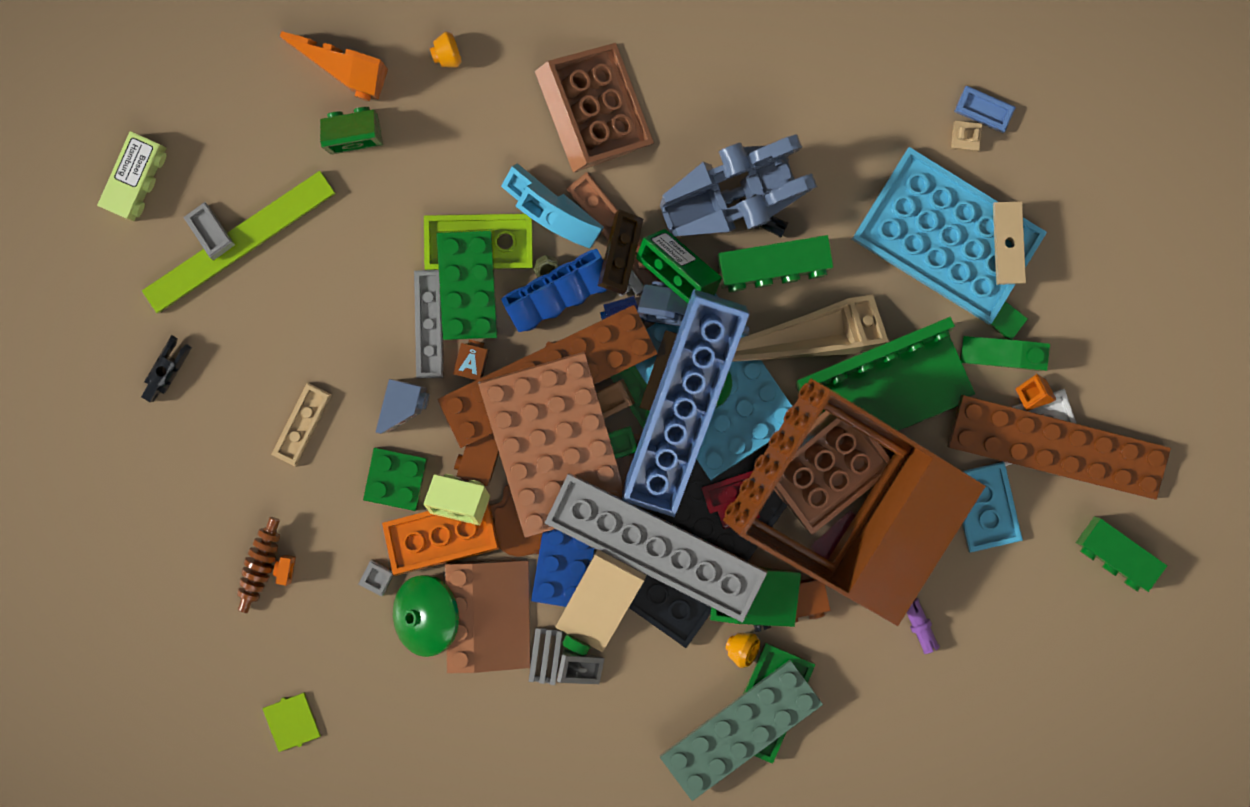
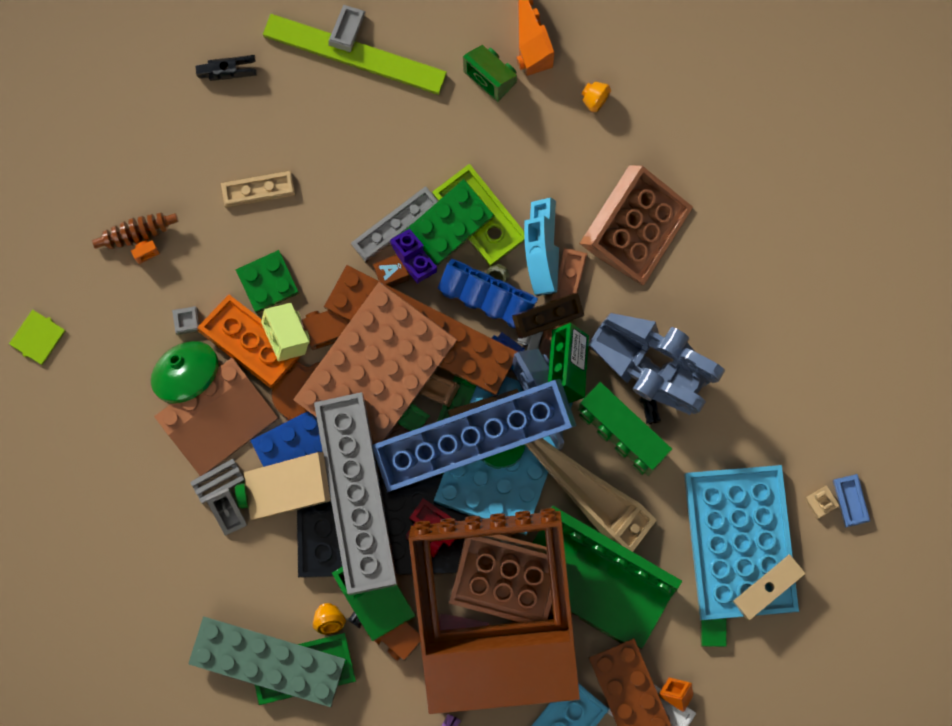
camera: 55 degrees right, 10 degrees down
sand blue slope [376,379,430,434] -> none
green slope [960,336,1050,371] -> none
none -> dark purple slope [390,228,437,284]

